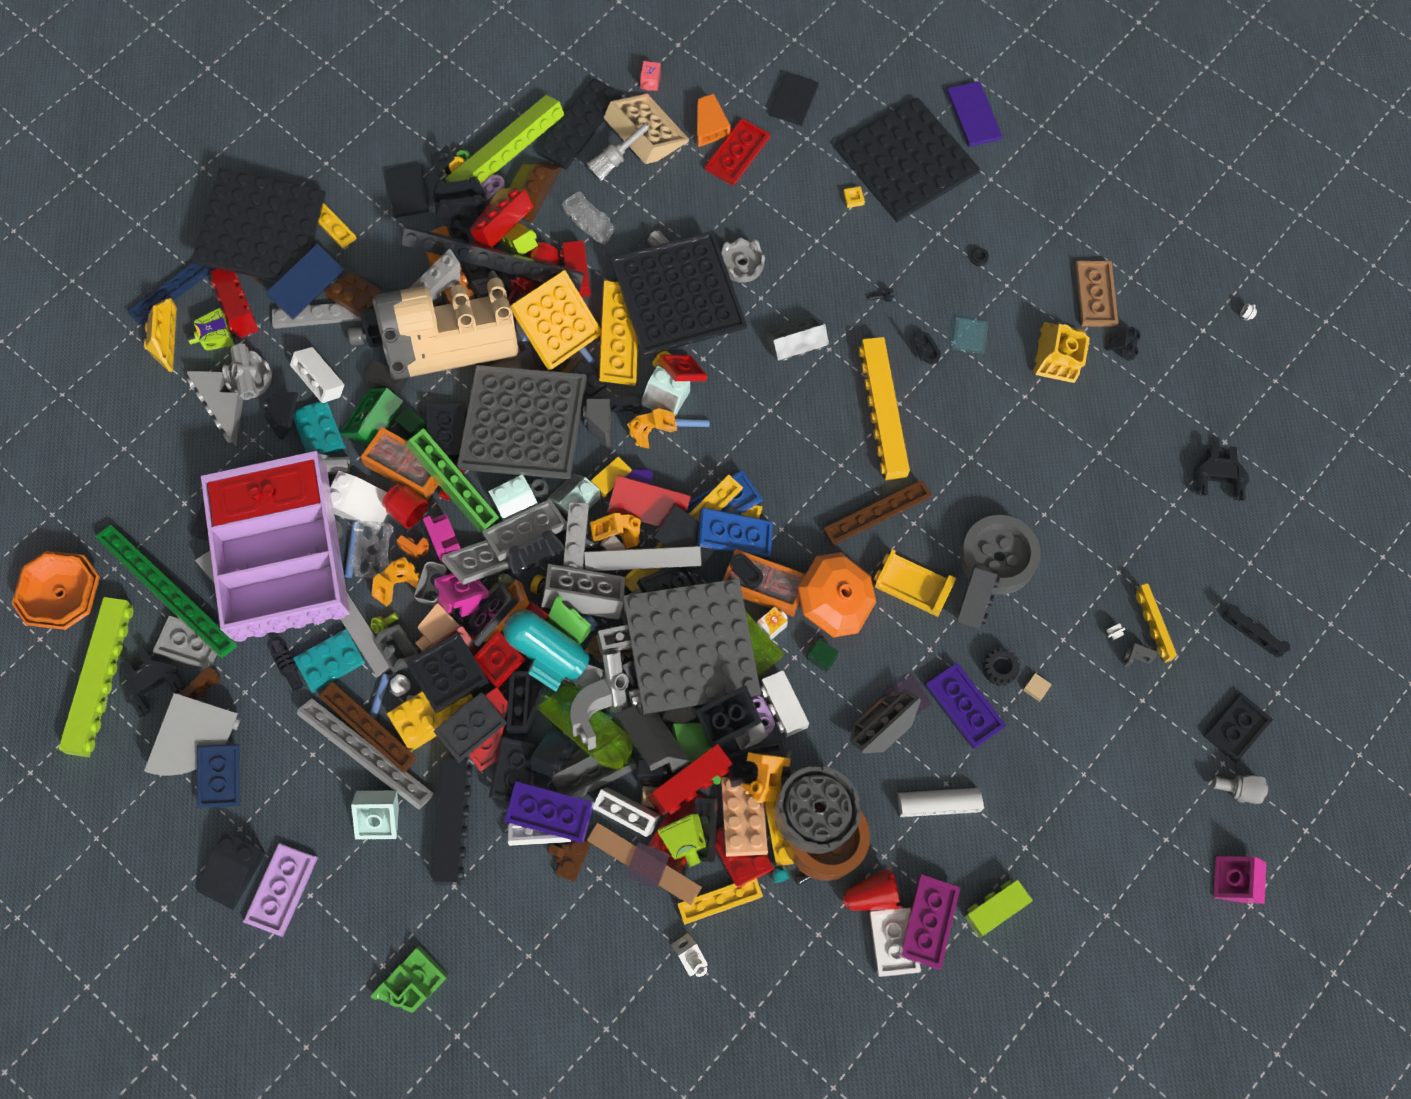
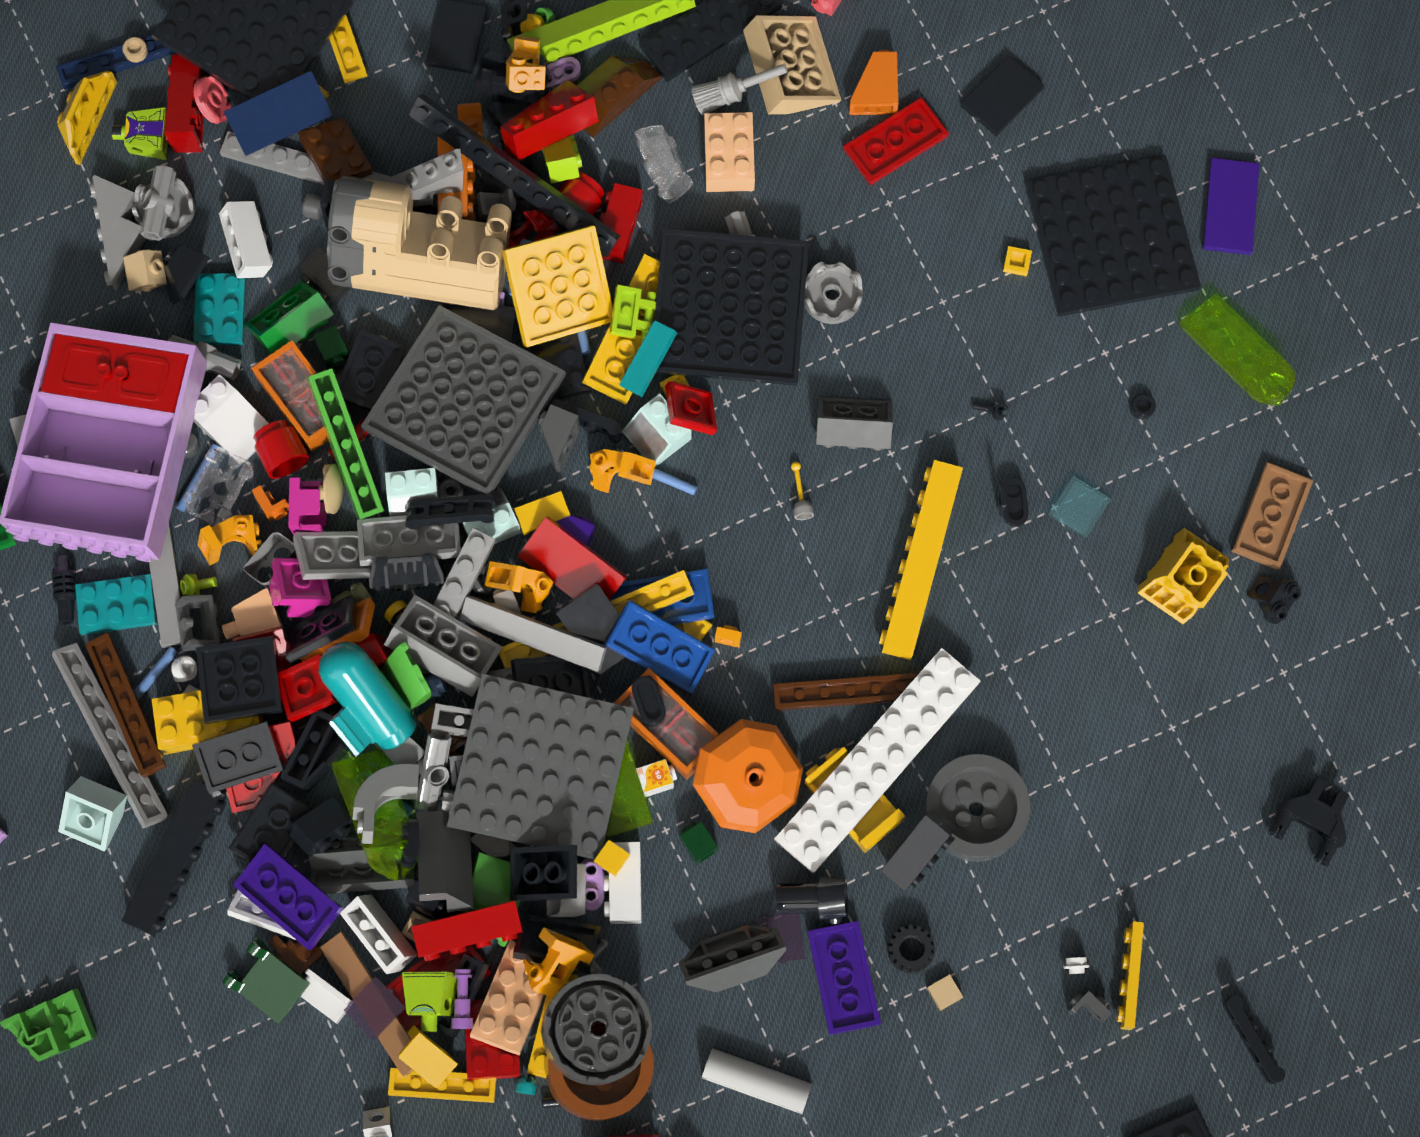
camera: 25 degrees right, 5 degrees up
none -> tan tile [122,37,148,62]
none -> tan head [123,249,167,292]
none -> coral tile [194,76,232,124]
none -> dark green flag [222,938,311,1024]
none -> white panel [301,969,353,1024]
none -> tan dish [318,464,344,514]
none -> yellow panel [398,1025,458,1088]
none -> black plate [400,818,419,868]
none -> black plate [405,494,496,530]
none -> medium lavender piece [451,969,473,1029]
none -> light orange tile [506,35,546,93]
none -> yellow tile [594,840,630,877]
none -> lime plate [610,285,657,341]
none -> teal tile [619,320,677,397]
none -> light nougat brick [704,112,755,192]
none -> light orange plate [715,625,742,648]
none -> white plate [774,648,980,874]
none -> black piece [776,876,848,924]
none -> light grey hinge [791,462,814,520]
none -> clear neon green plate [1179,293,1295,406]

